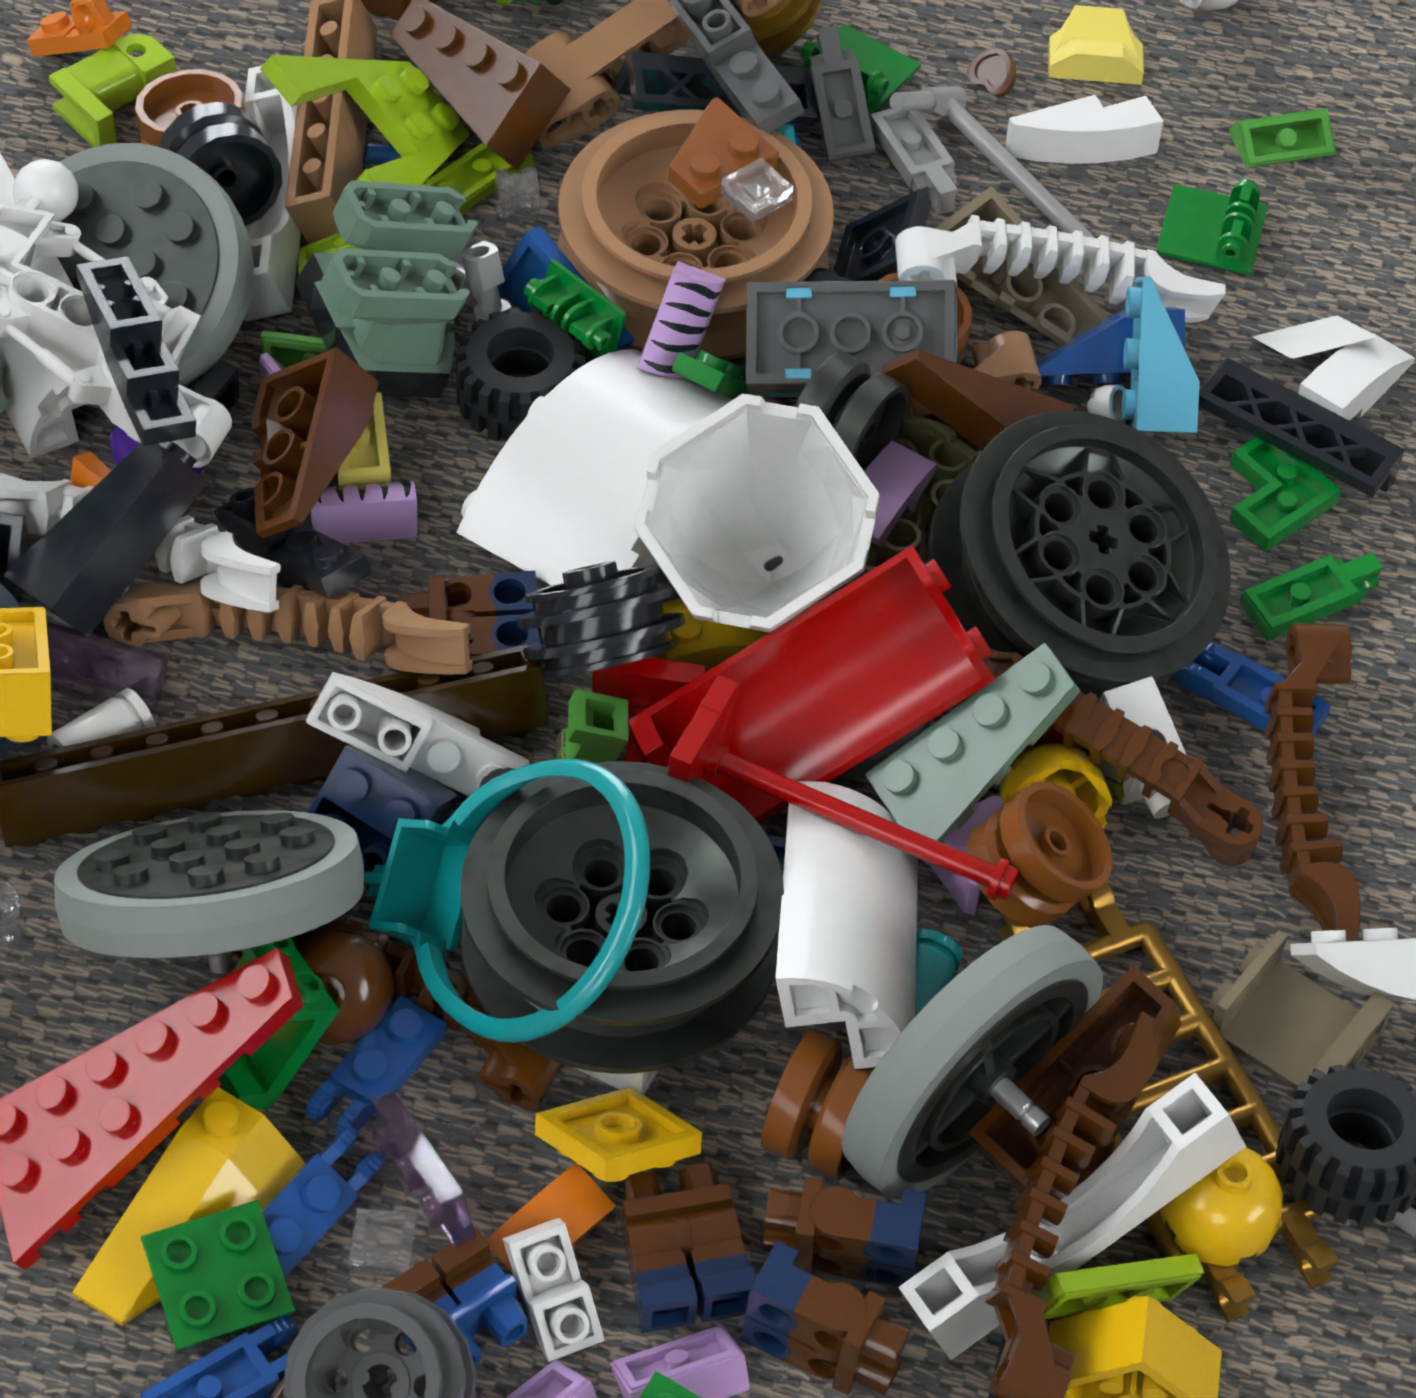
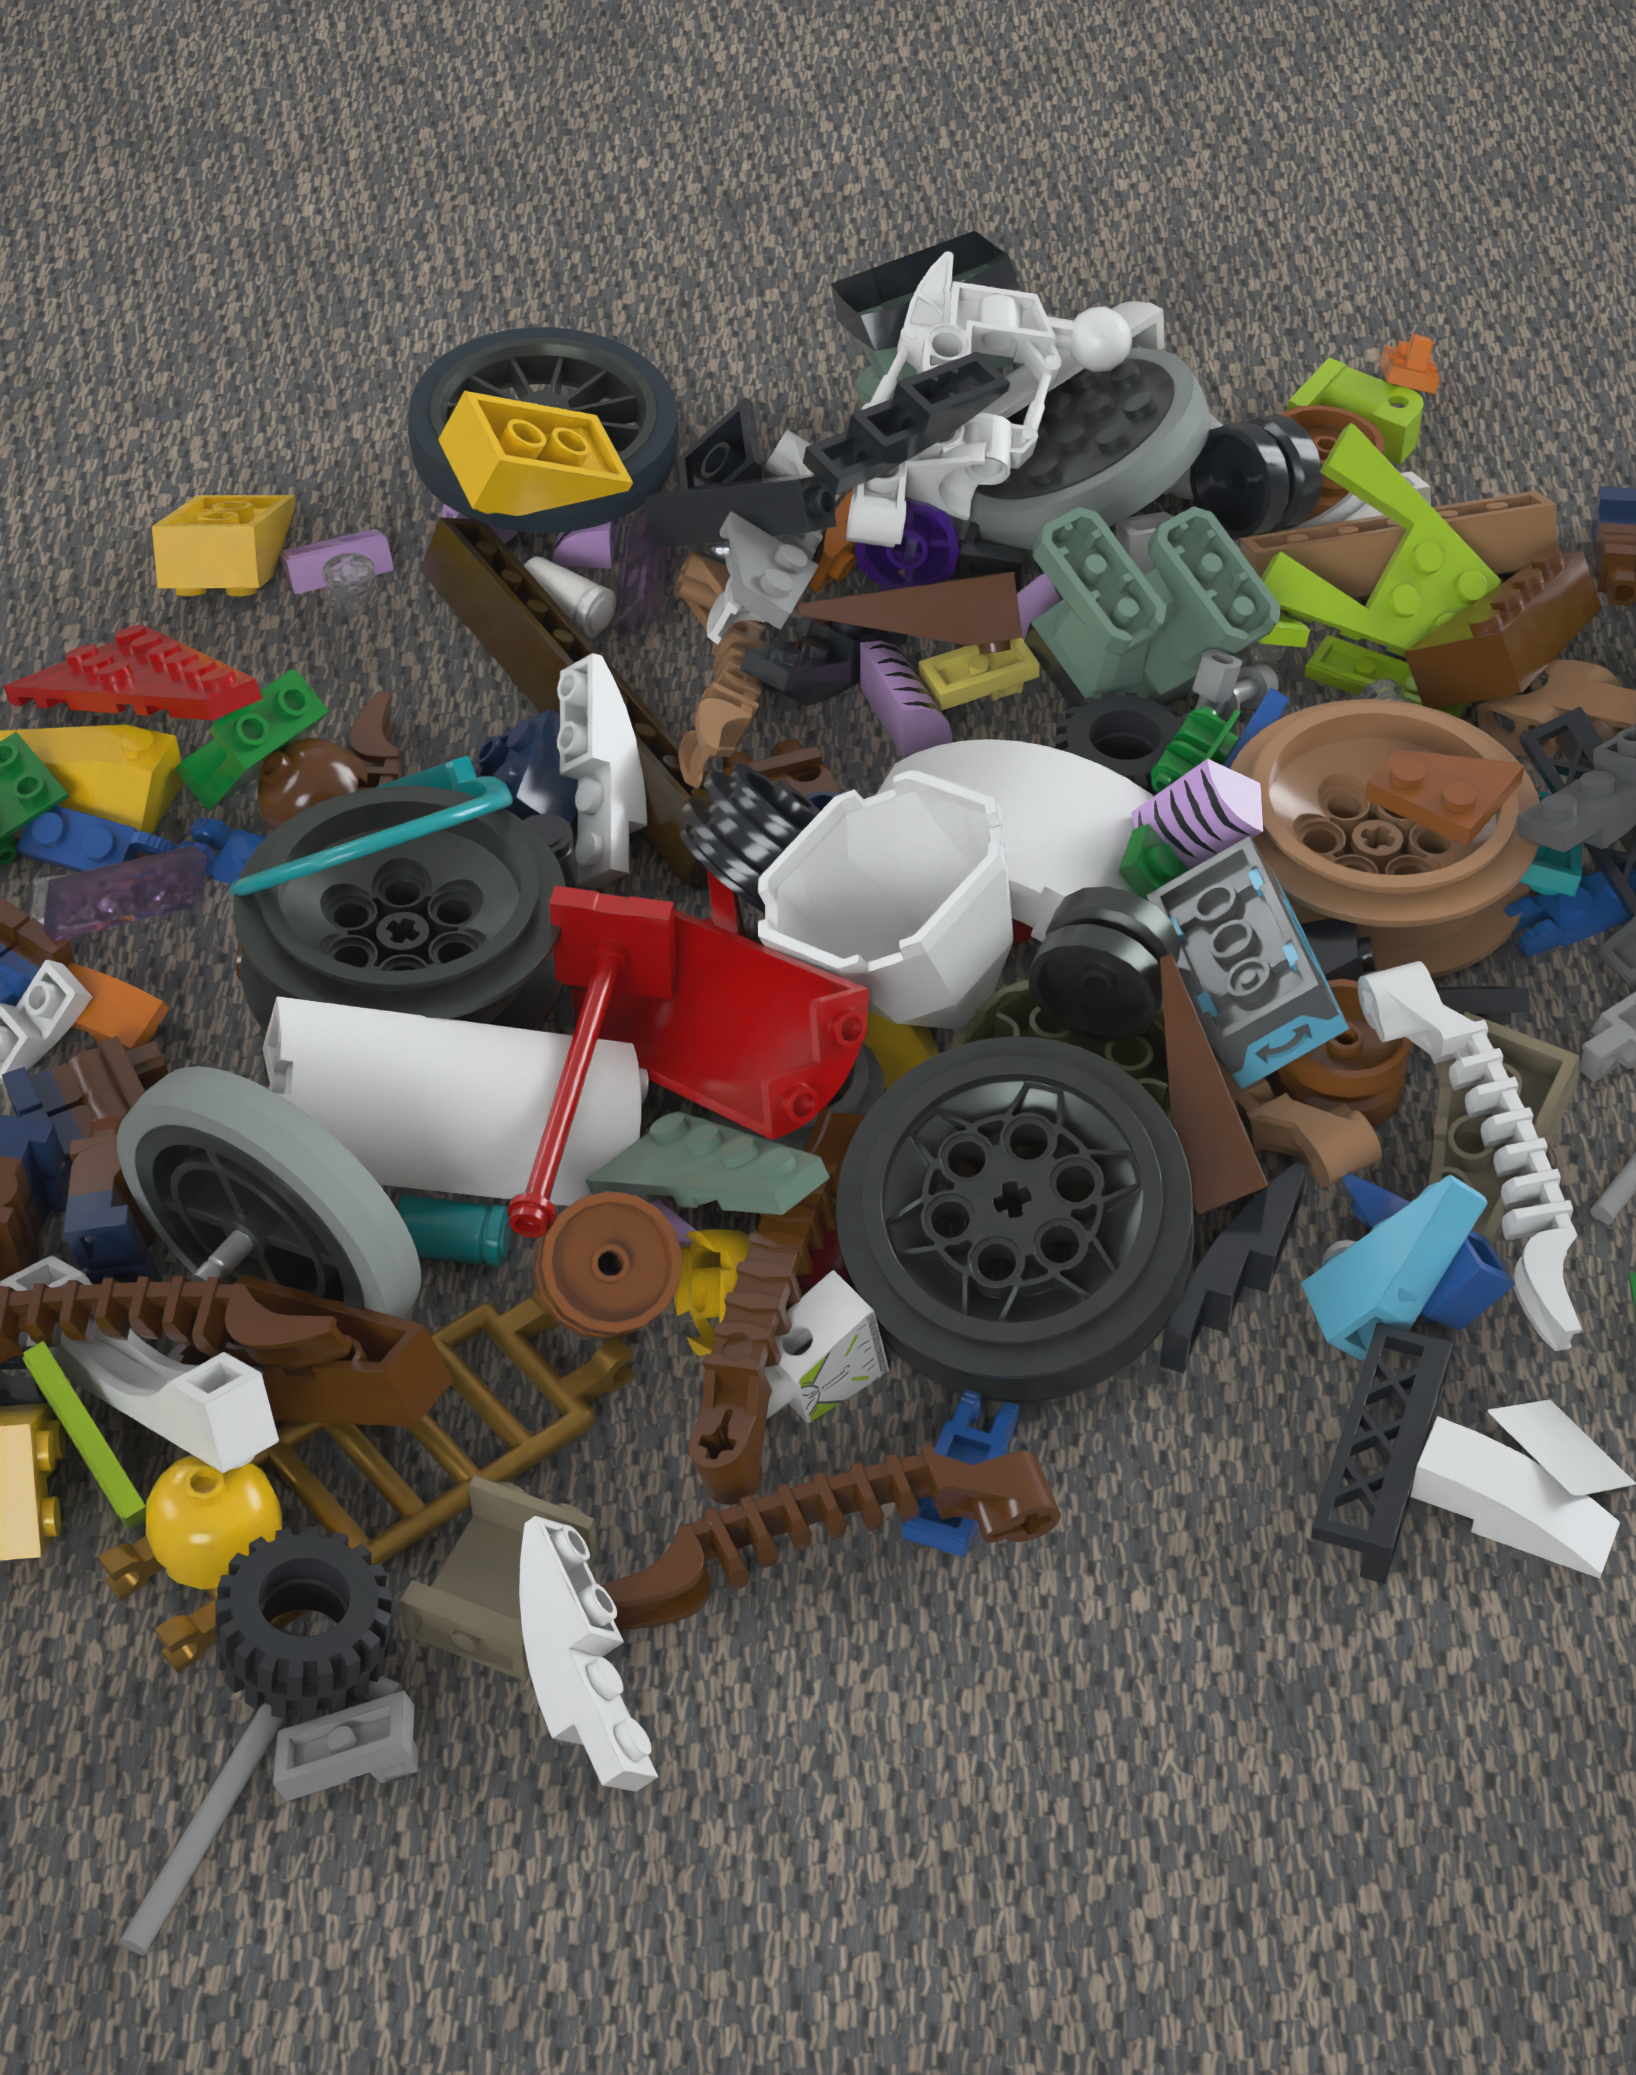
camera: 80 degrees right, 5 degrees down
wheel [54,810,364,973] -> none
yellow plate [535,1087,702,1182] -> none
bright green leg [556,689,628,763] -> none
clear plate [721,158,793,223] -> none
lavender slope [864,440,938,547] -> none
green plate [1229,437,1342,552] -> none
green hinge [1239,552,1384,641] -> none
none -> light grey wing [719,511,819,630]

